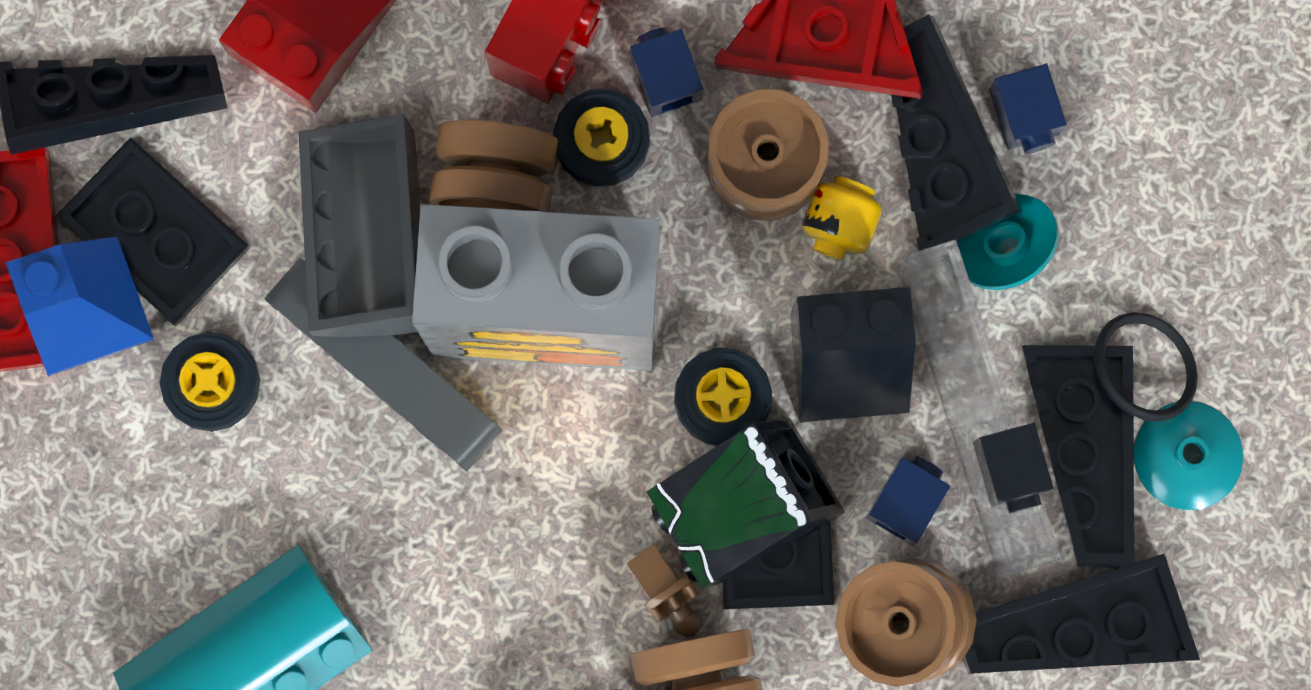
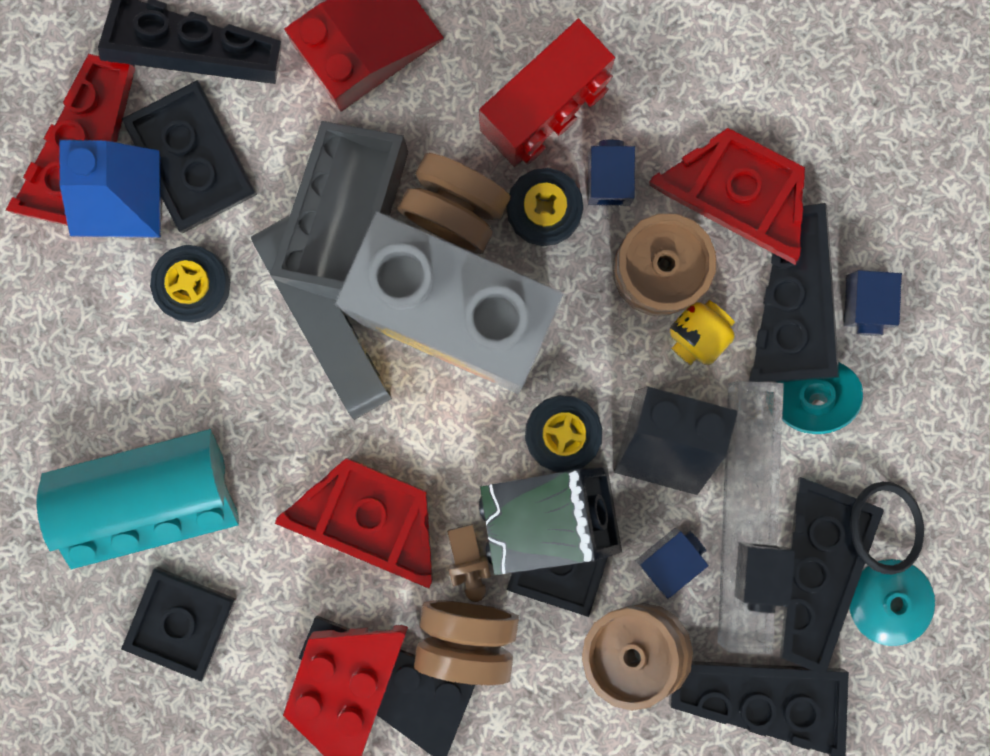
camera: 25 degrees right, 5 degrees up
none -> red wing [274,458,433,589]

